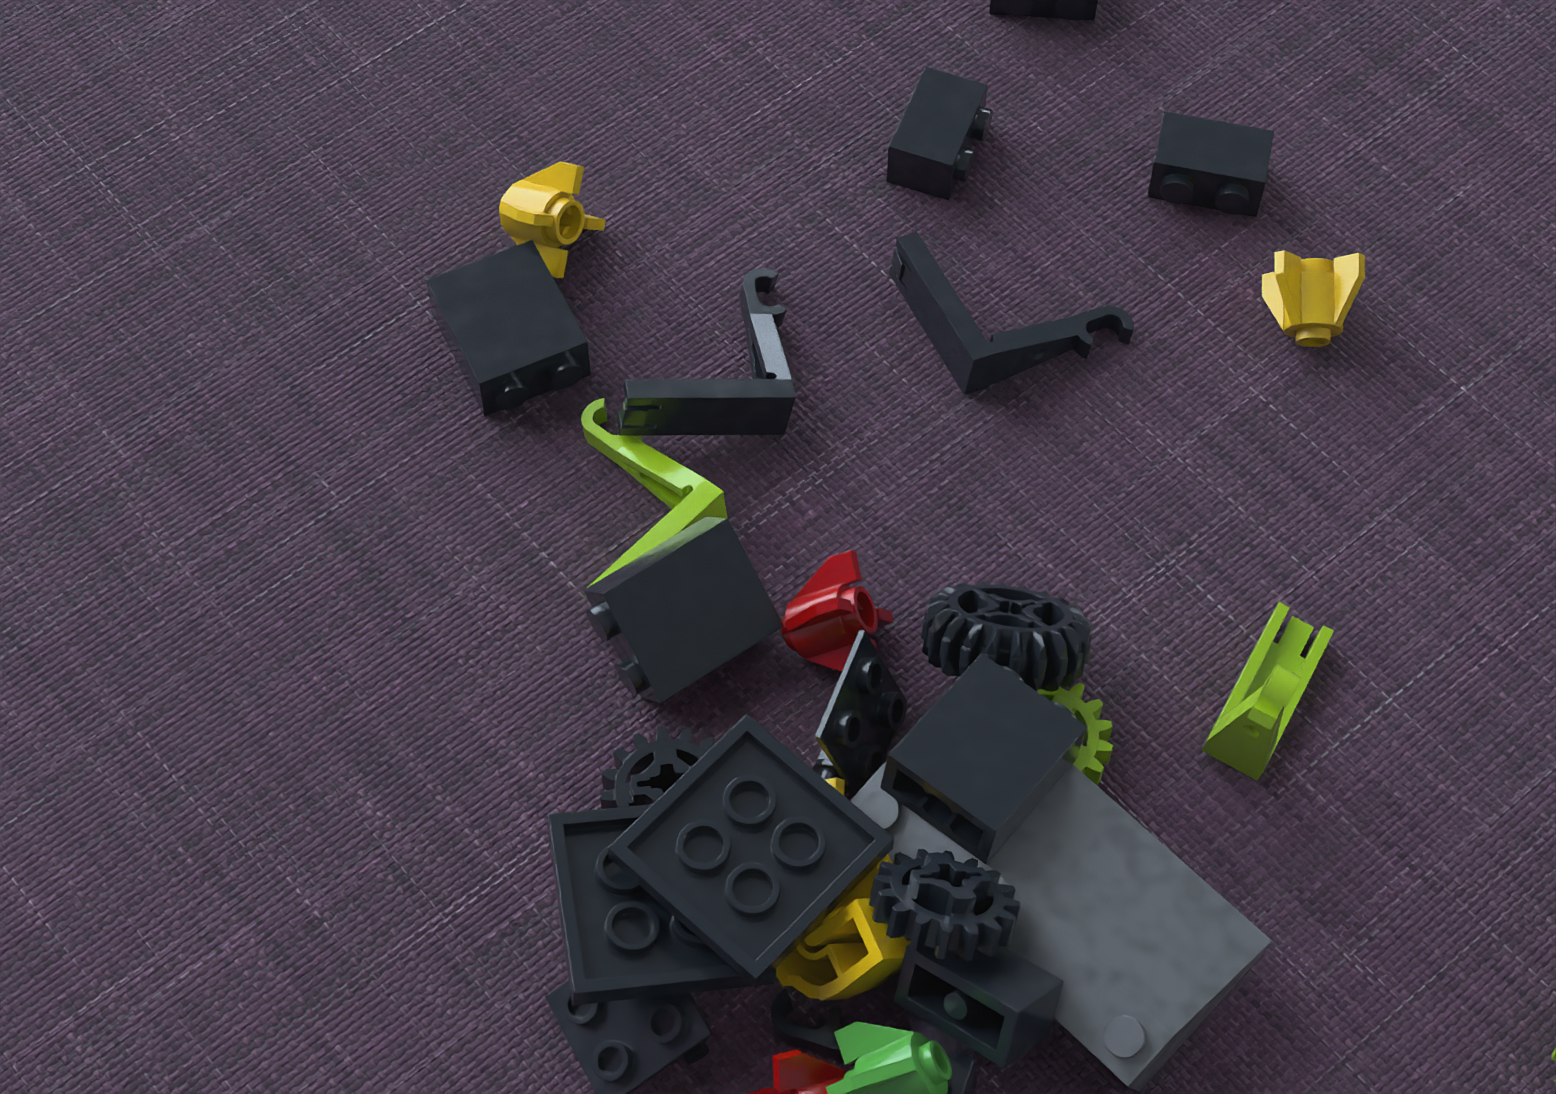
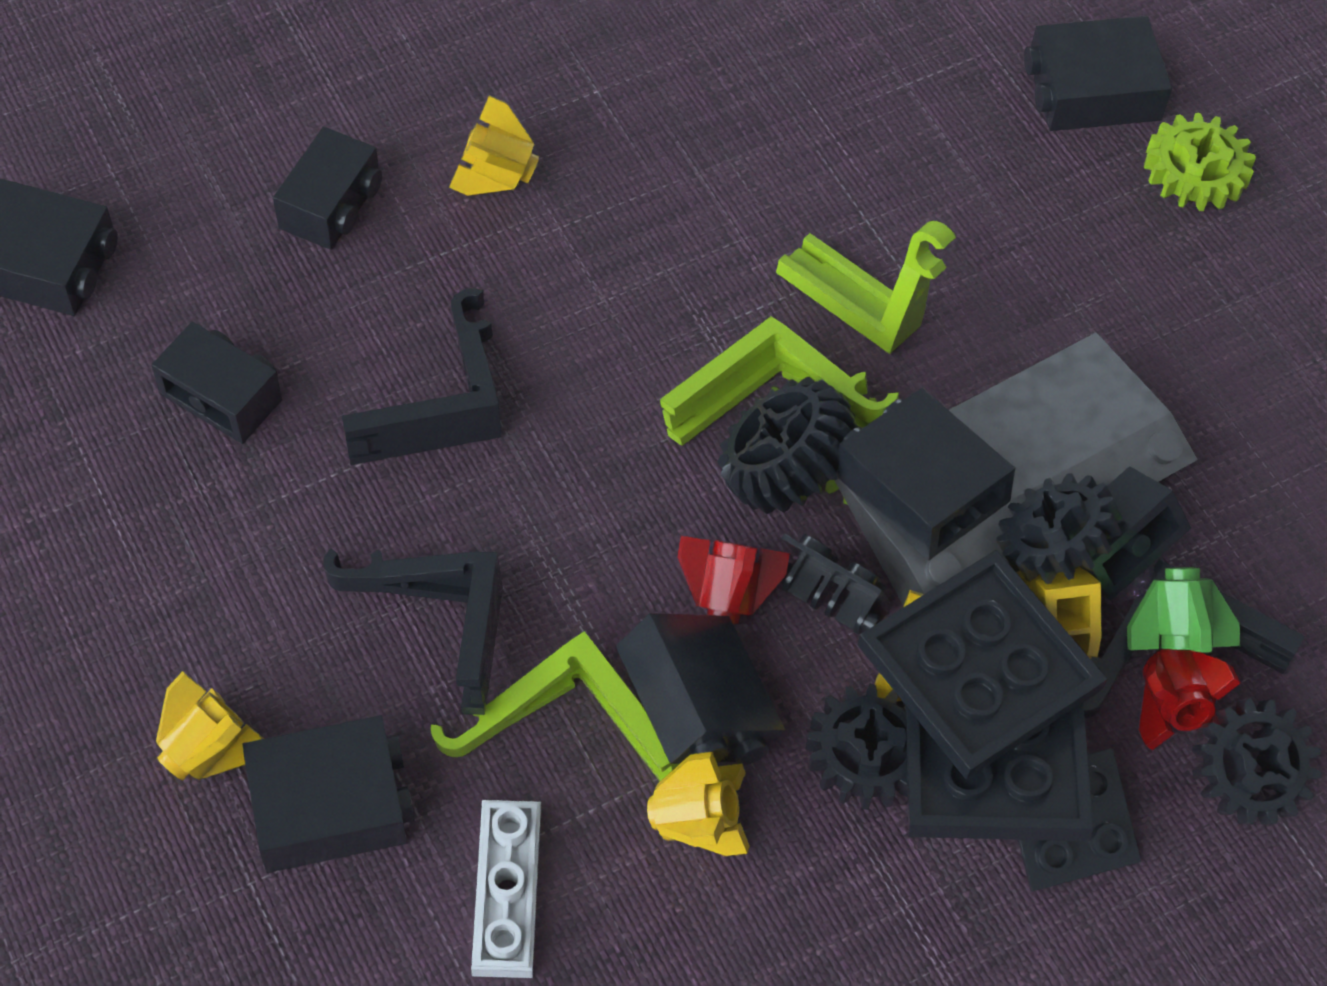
camera: 80 degrees left, 0 degrees up
none -> white tile [471,800,541,978]
none -> yellow brick [647,752,750,856]
none -> lime hinge [660,316,899,446]

